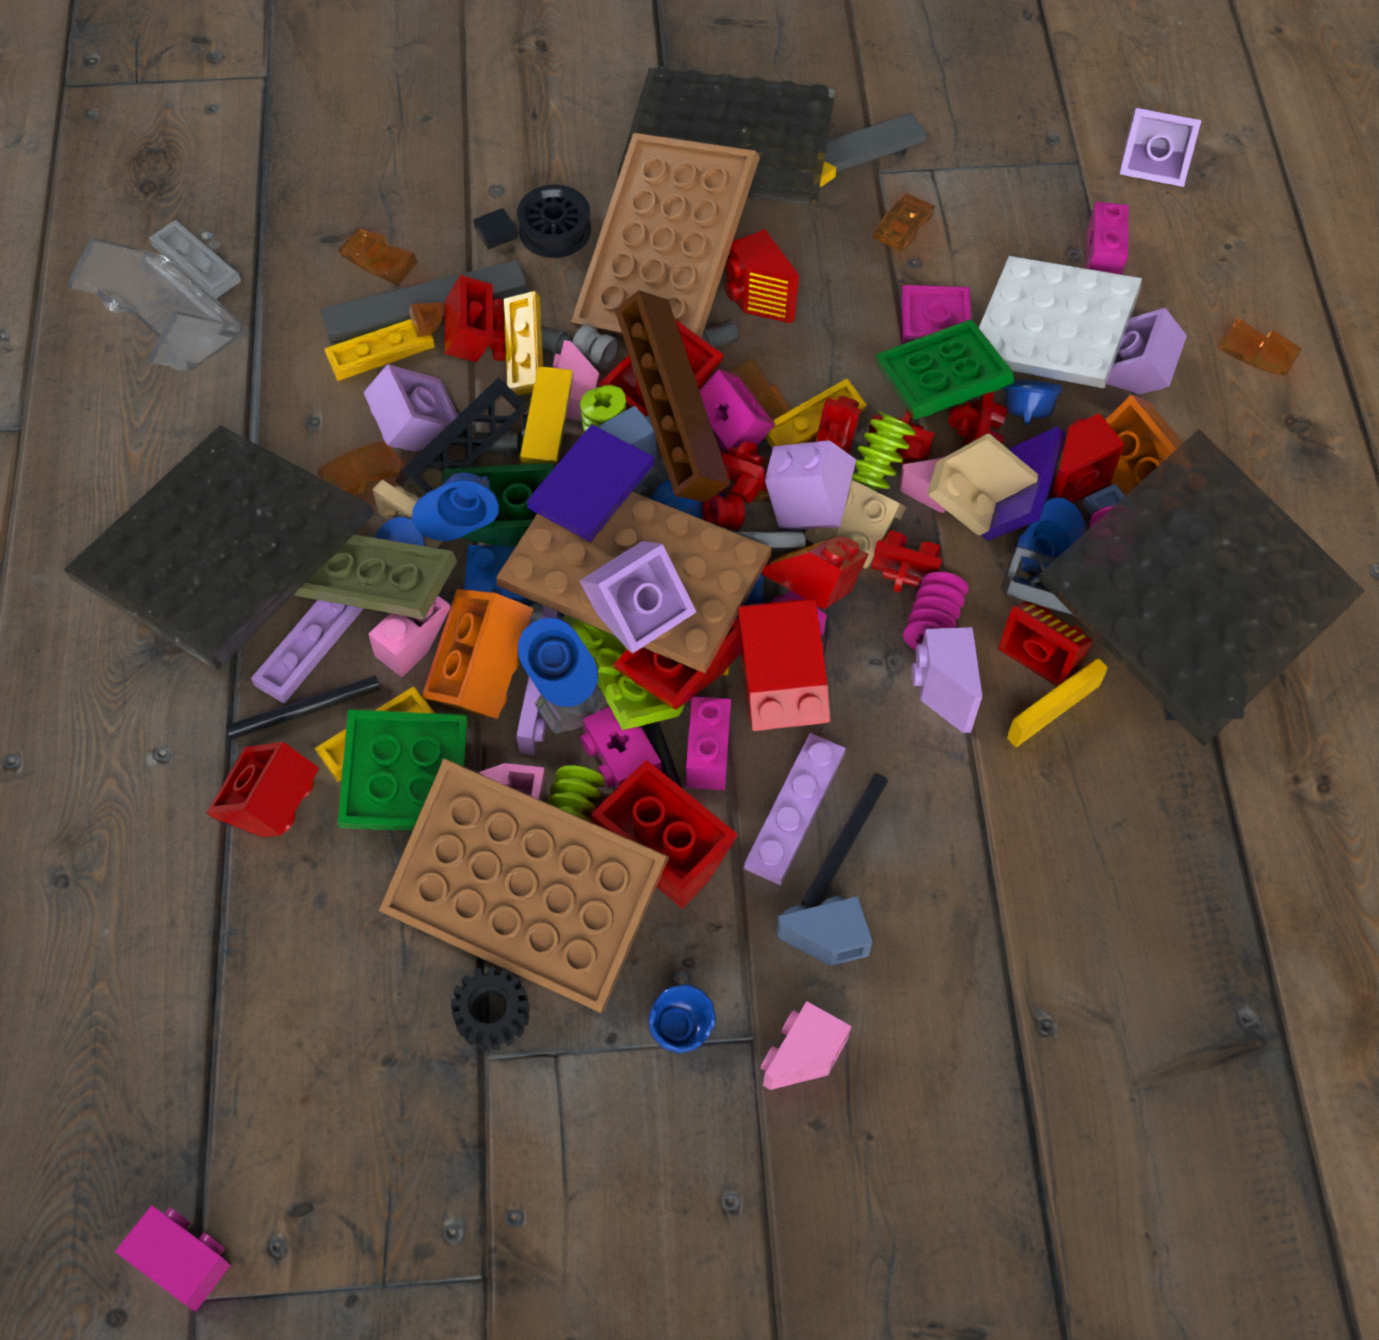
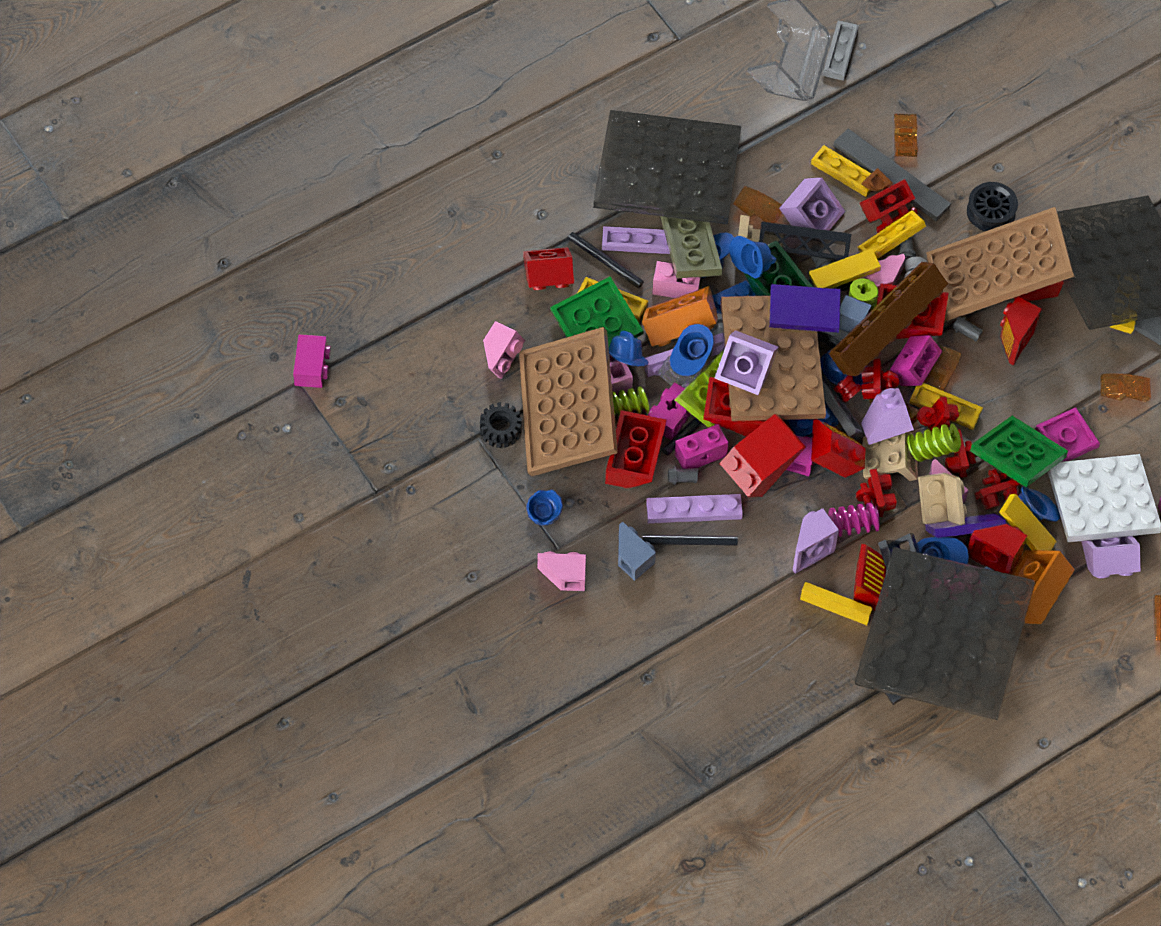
camera: 60 degrees right, 0 degrees up
black tile [473,208,518,250] -> none
none -> bright pink slope [483,321,525,379]
none -> blue piece [609,331,649,366]
none -> dark grey pin [668,466,698,485]
none -> yellow tile [999,494,1057,551]

